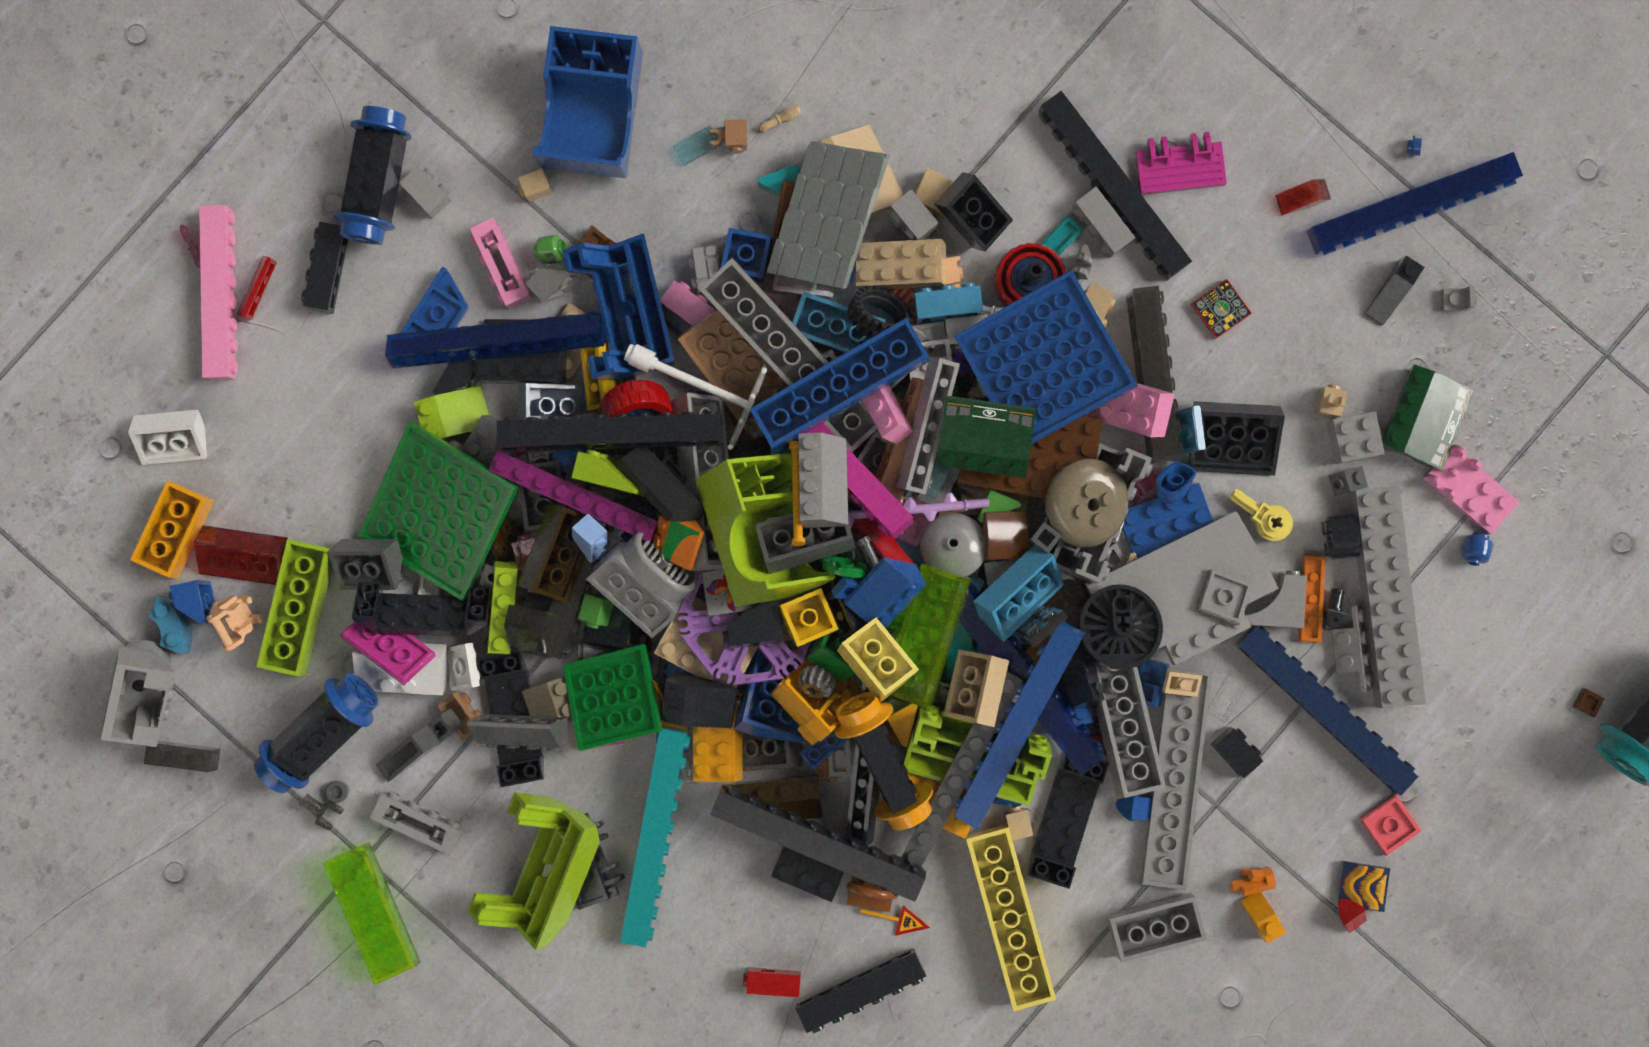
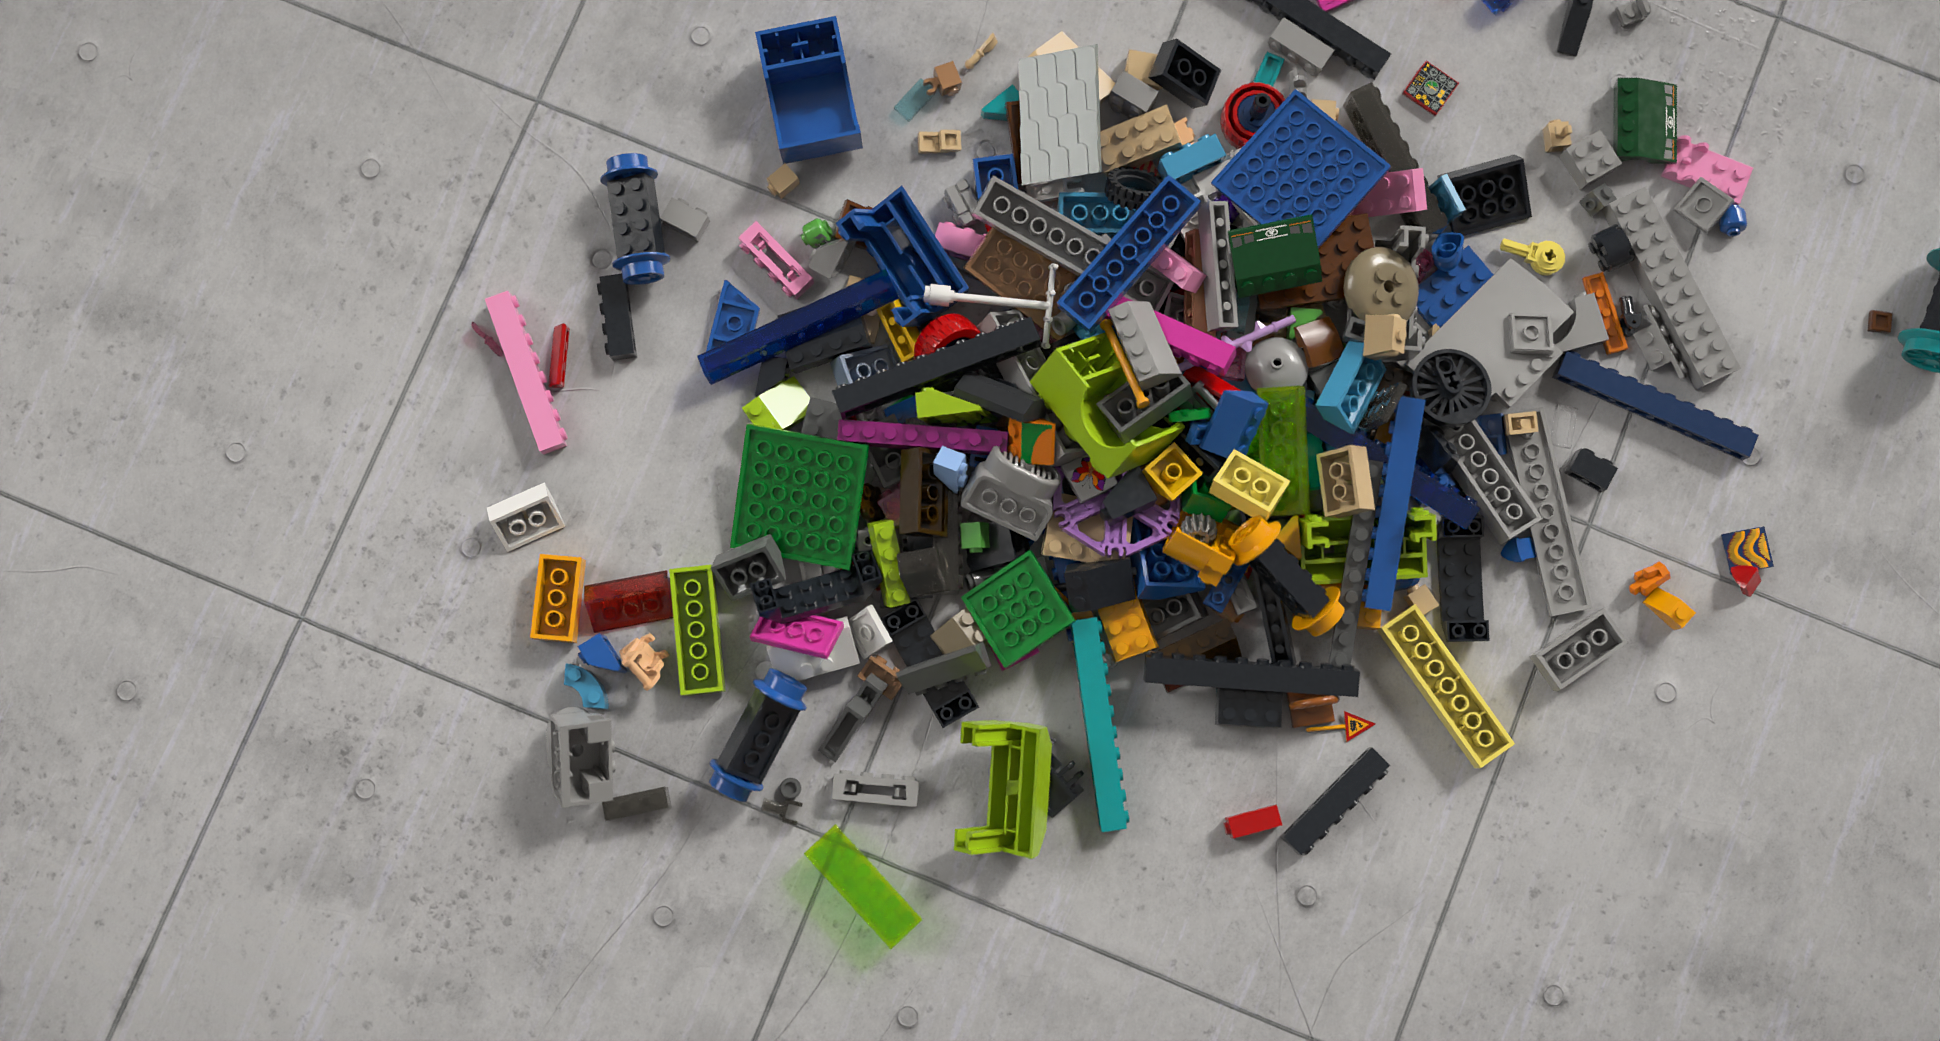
camera: 30 degrees left, 5 degrees down
coral tile [1359,794,1422,856] -> none
none -> tan slope [917,130,961,154]
none -> tan torso [1363,314,1406,360]
none -> light grey tile [1674,177,1734,233]

